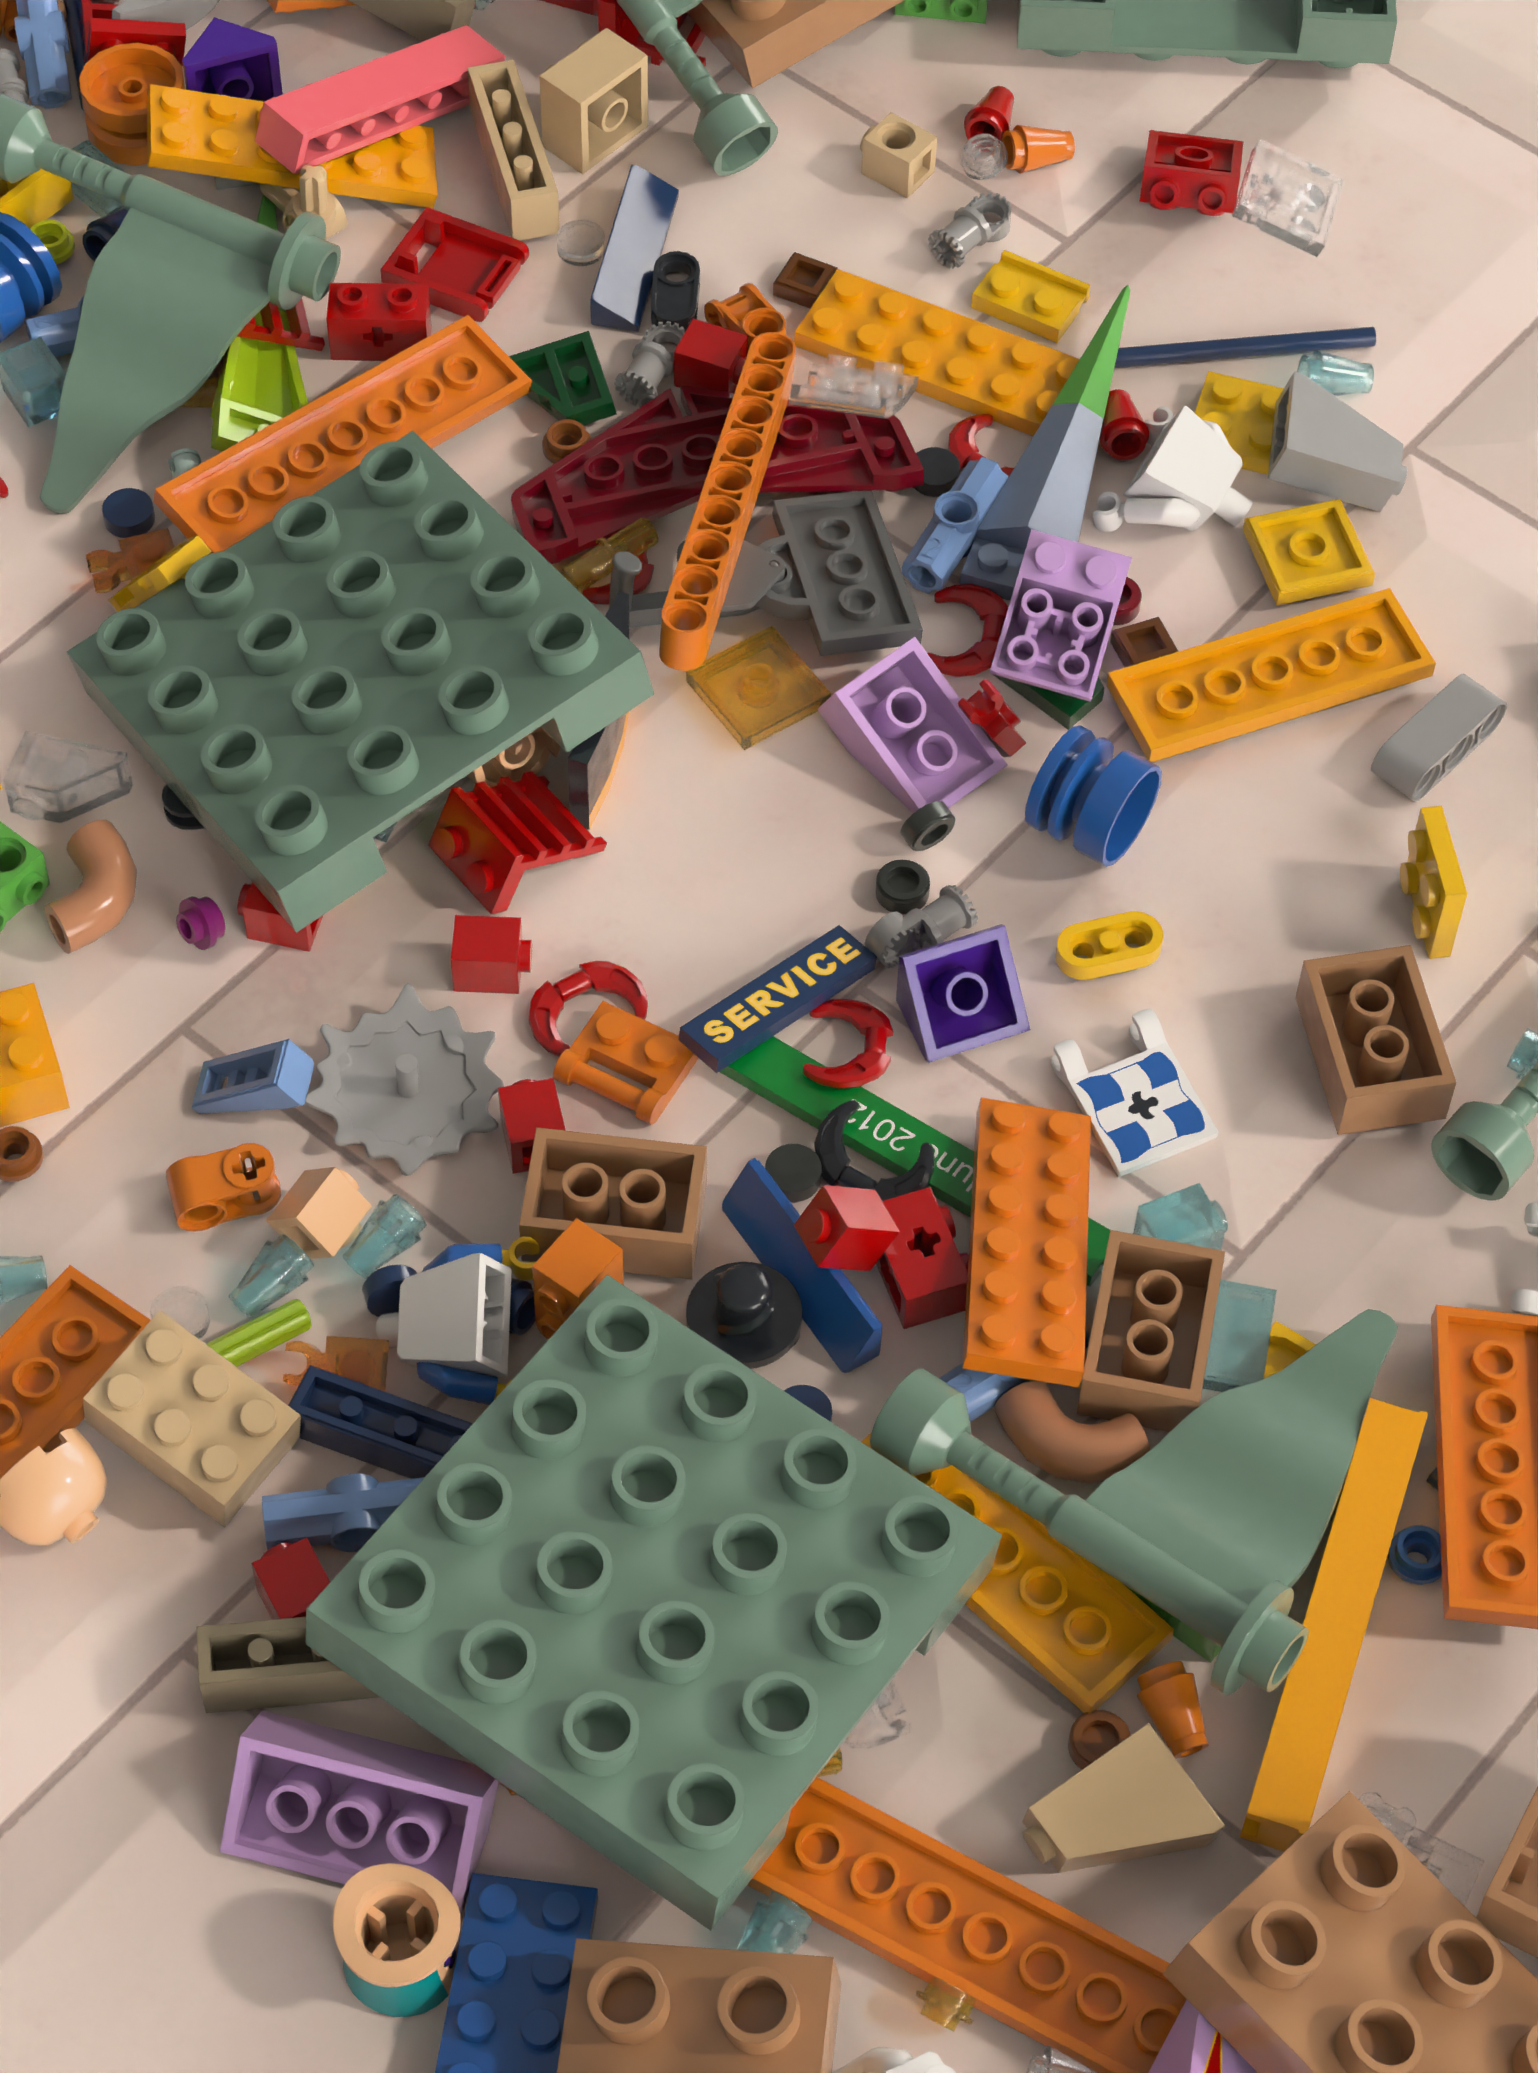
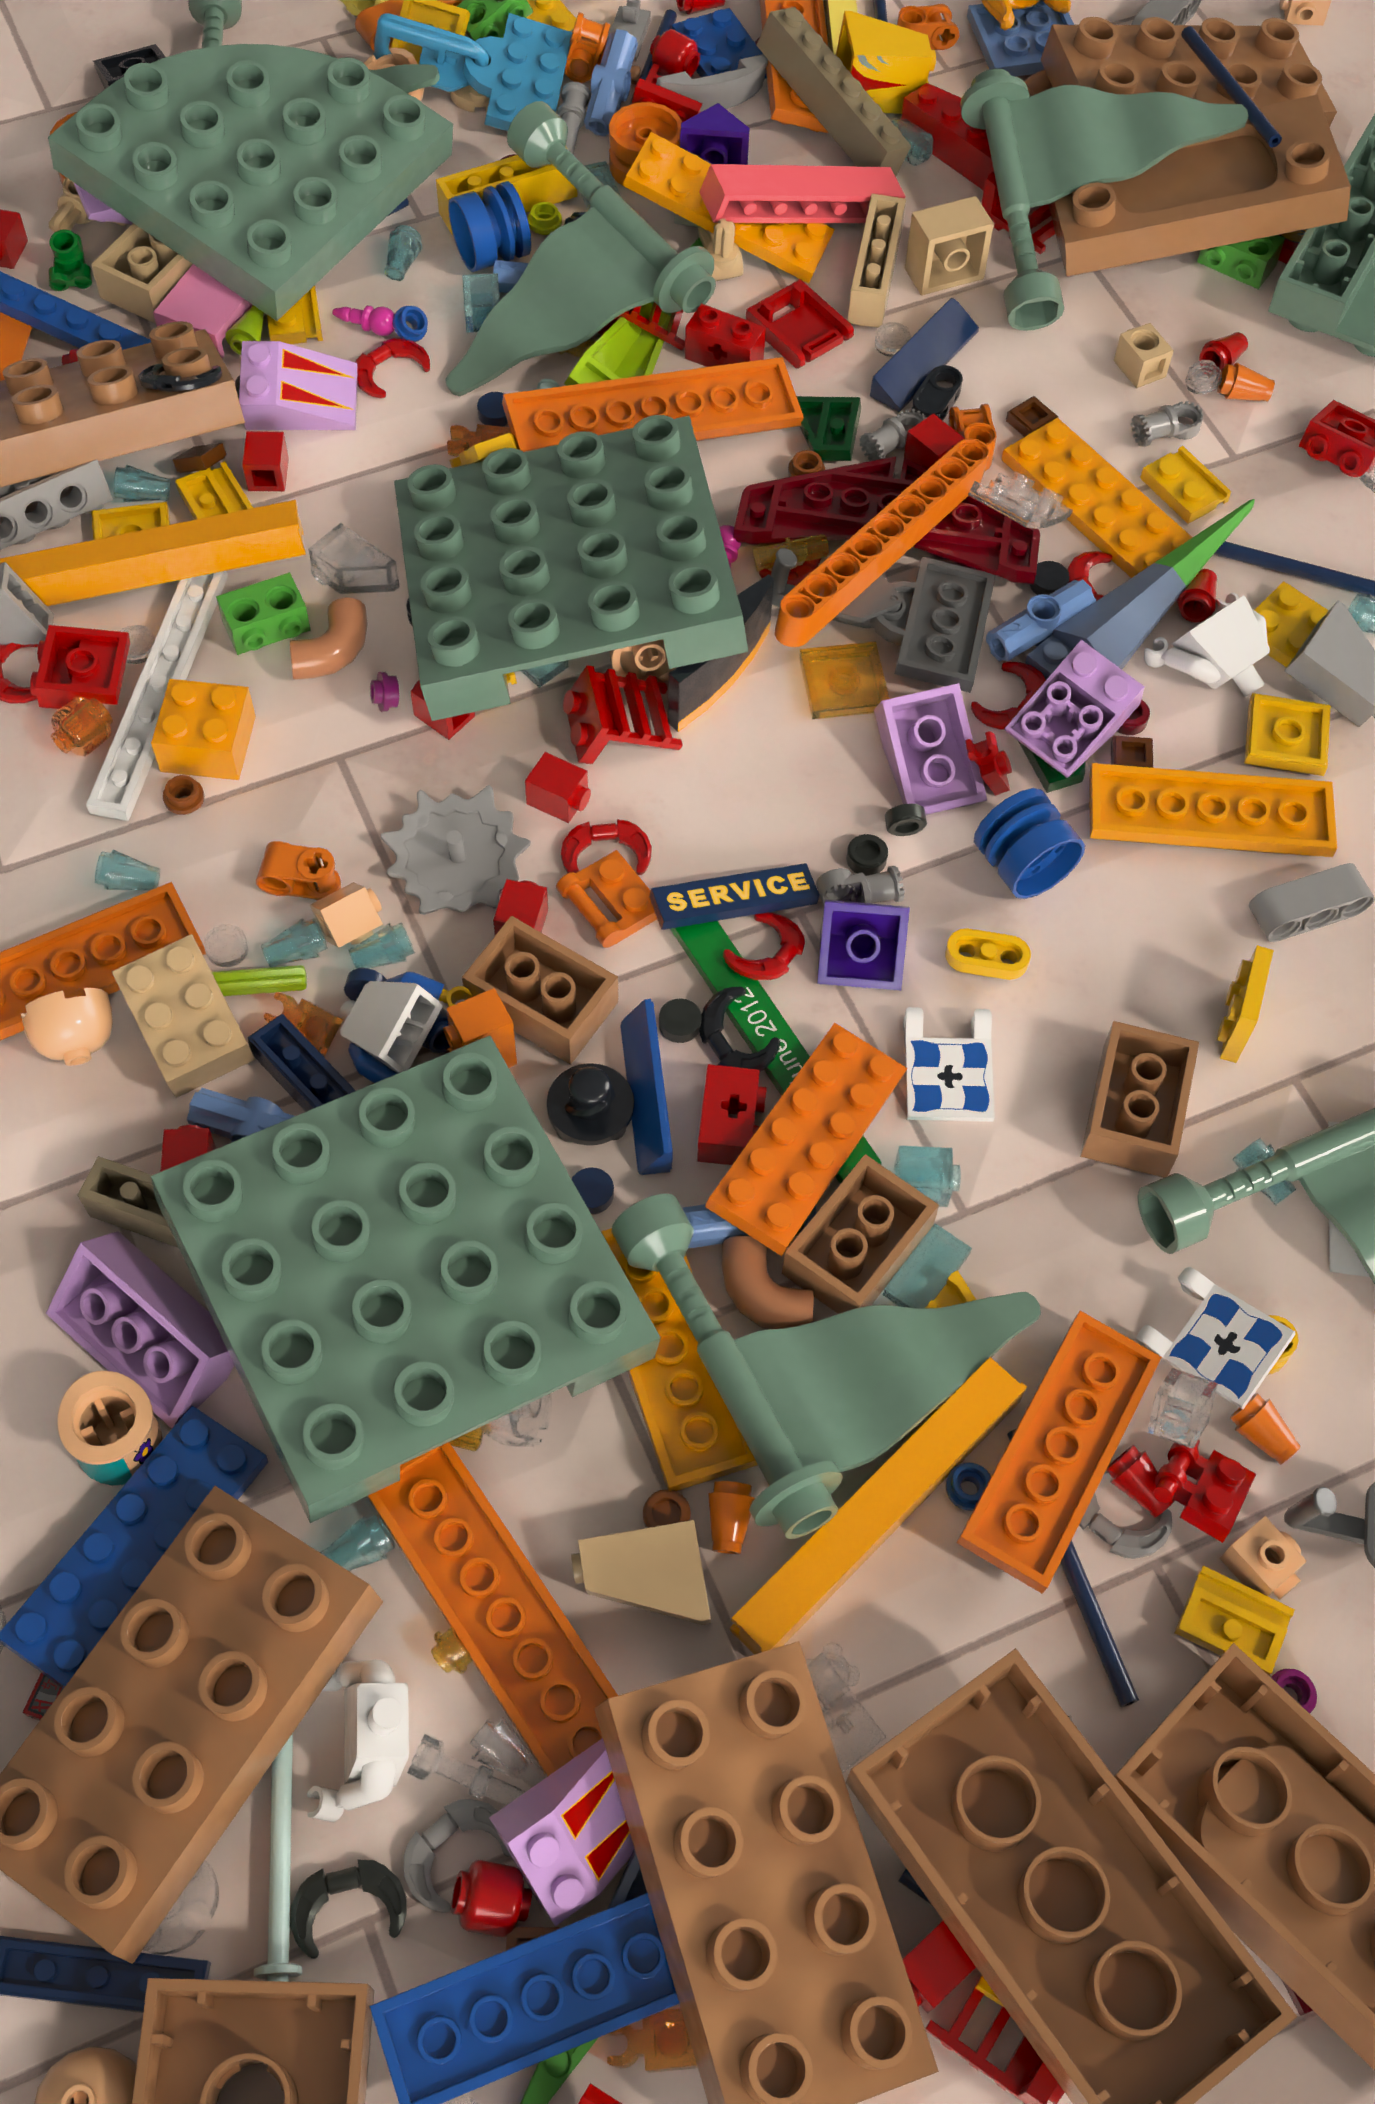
camera: 25 degrees right, 5 degrees up
medium blue slope [192,1039,314,1114] -> none
red brick [794,1185,900,1271] -> none

